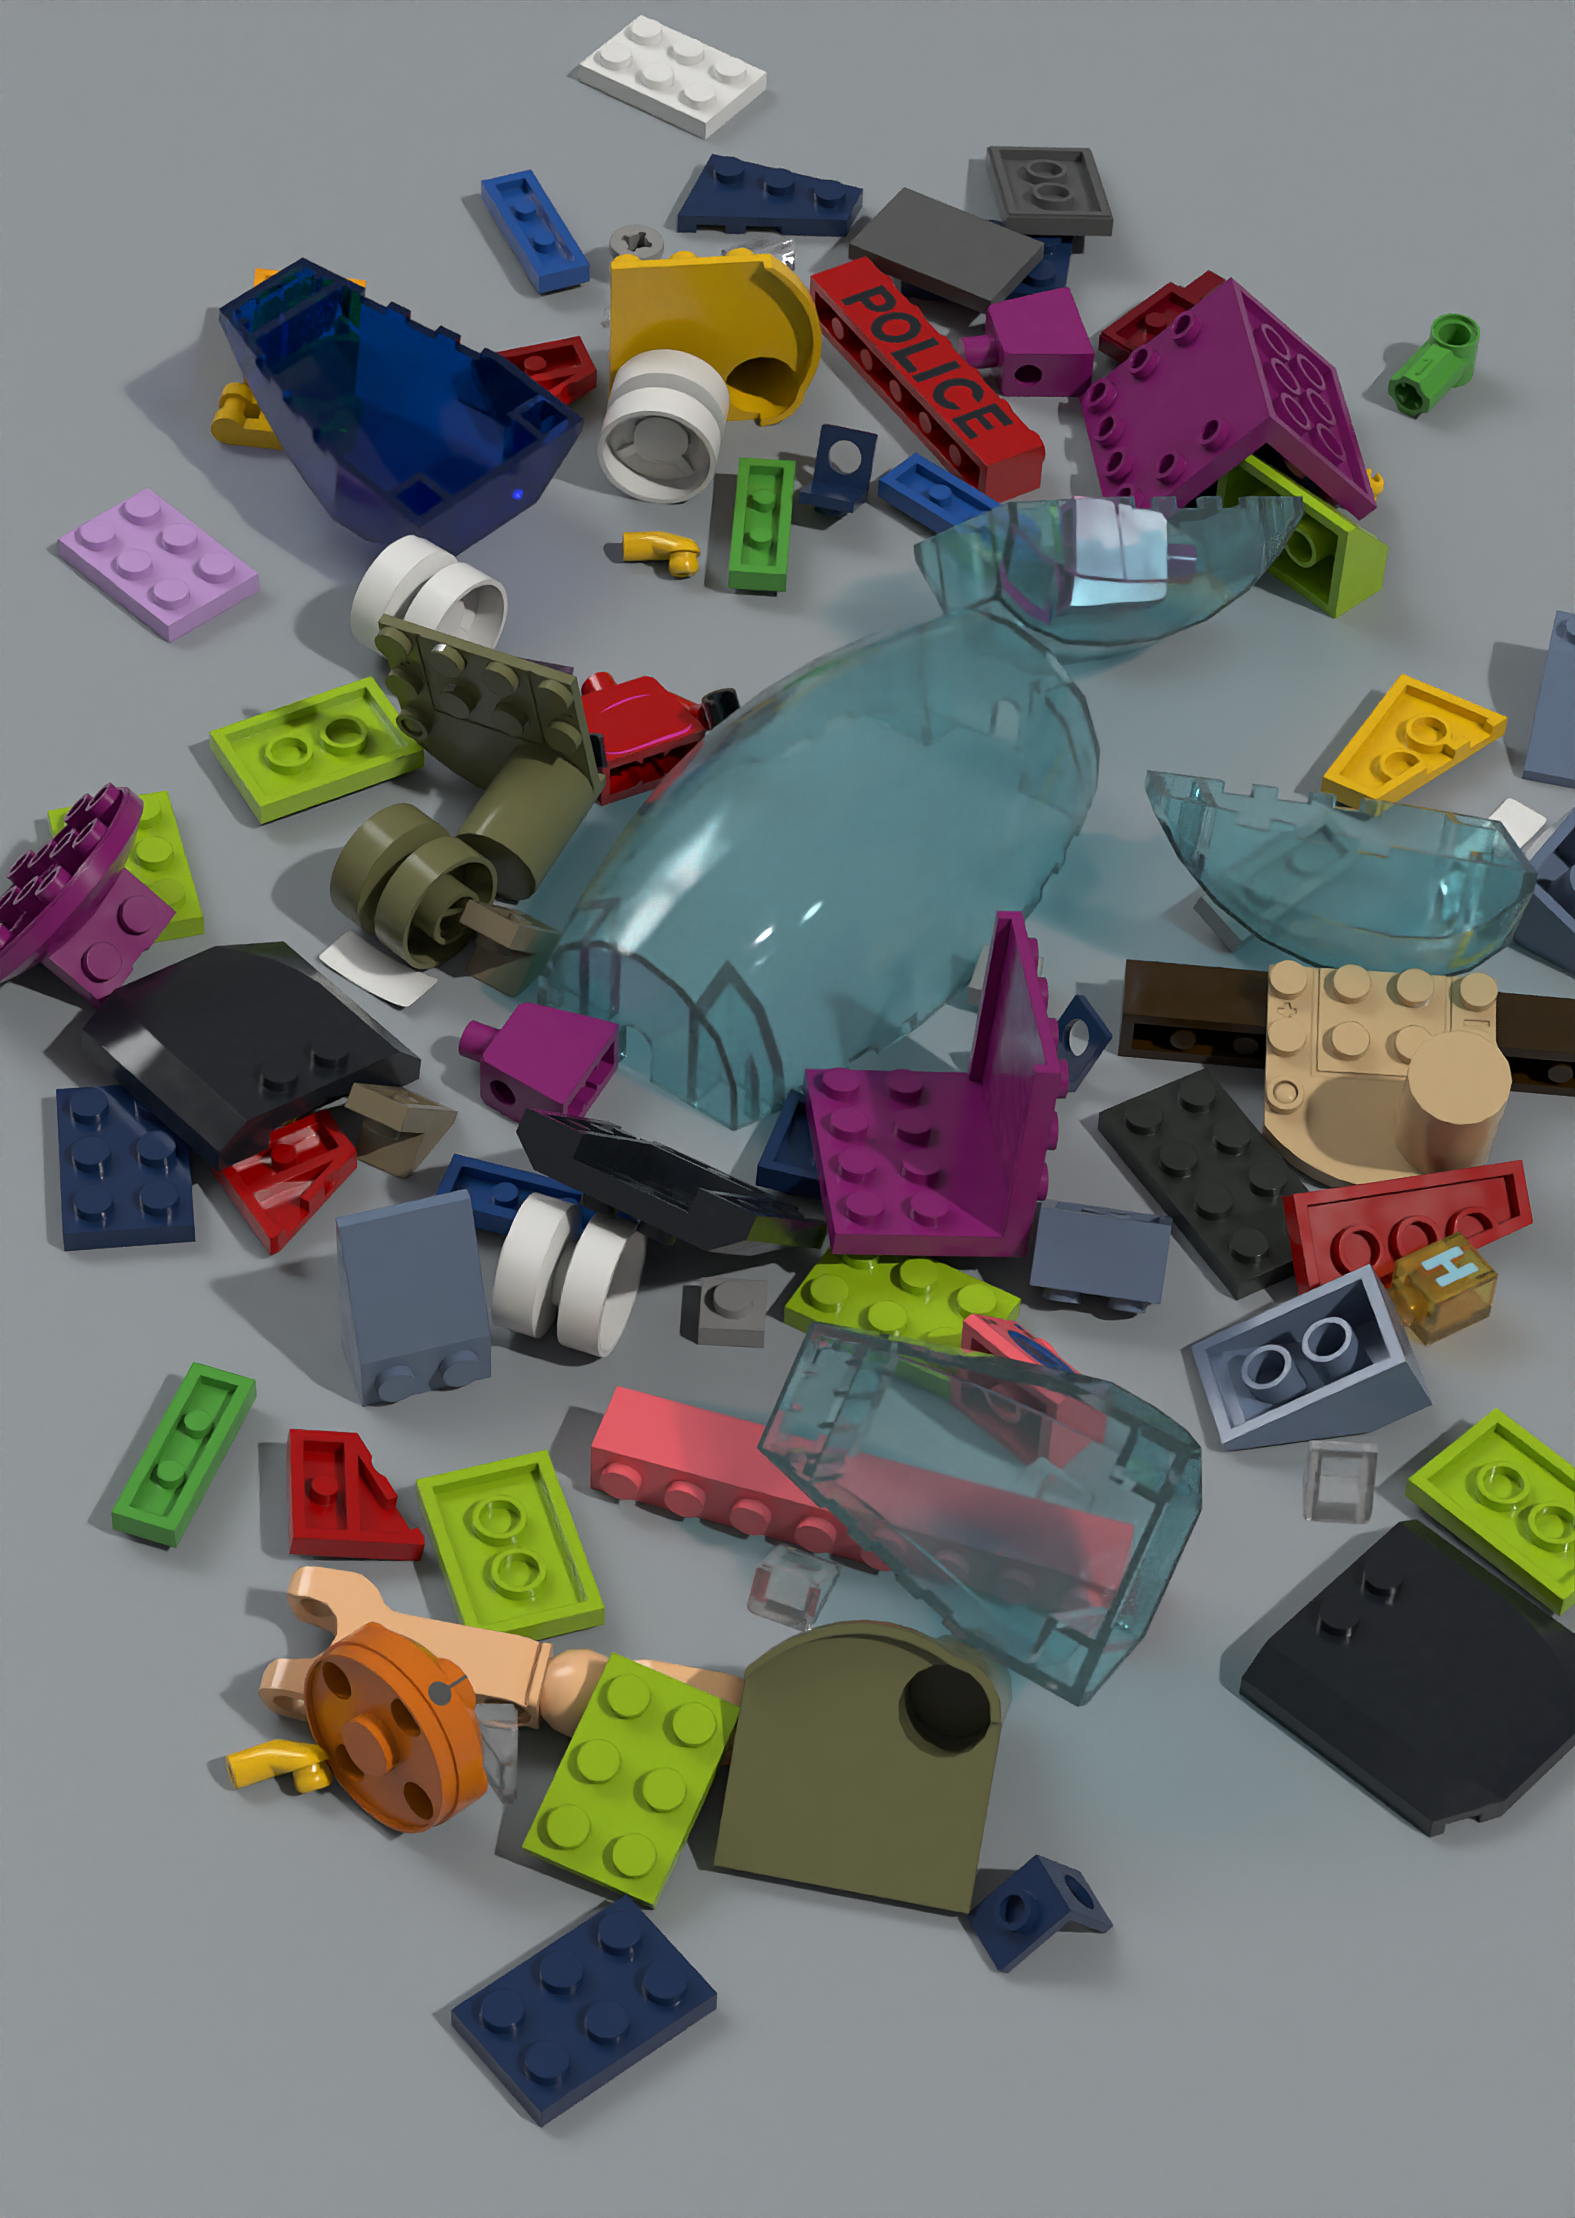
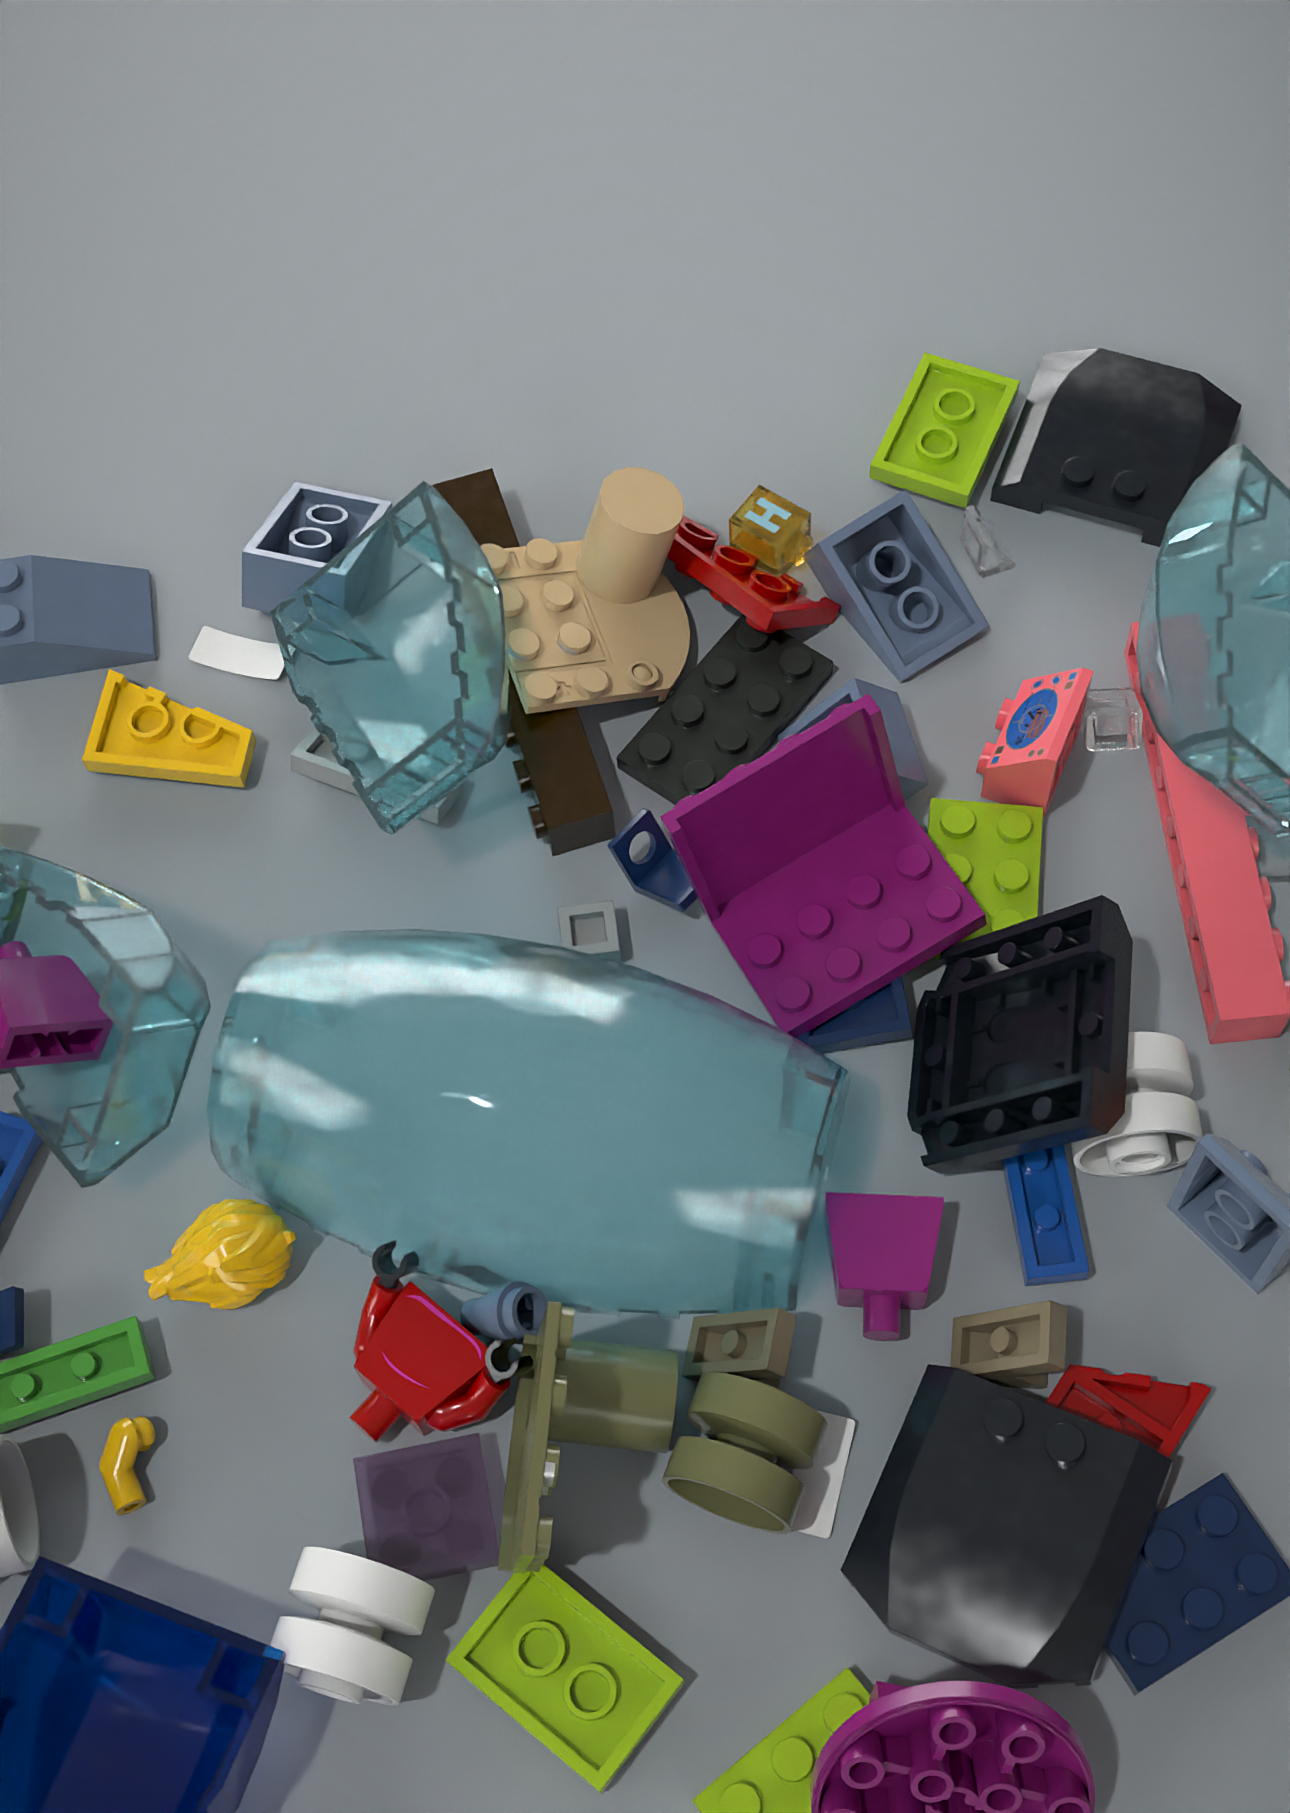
camera: 105 degrees left, 15 degrees up
none -> yellow hair [144,1199,296,1310]
none -> sand blue cone [460,1281,548,1345]

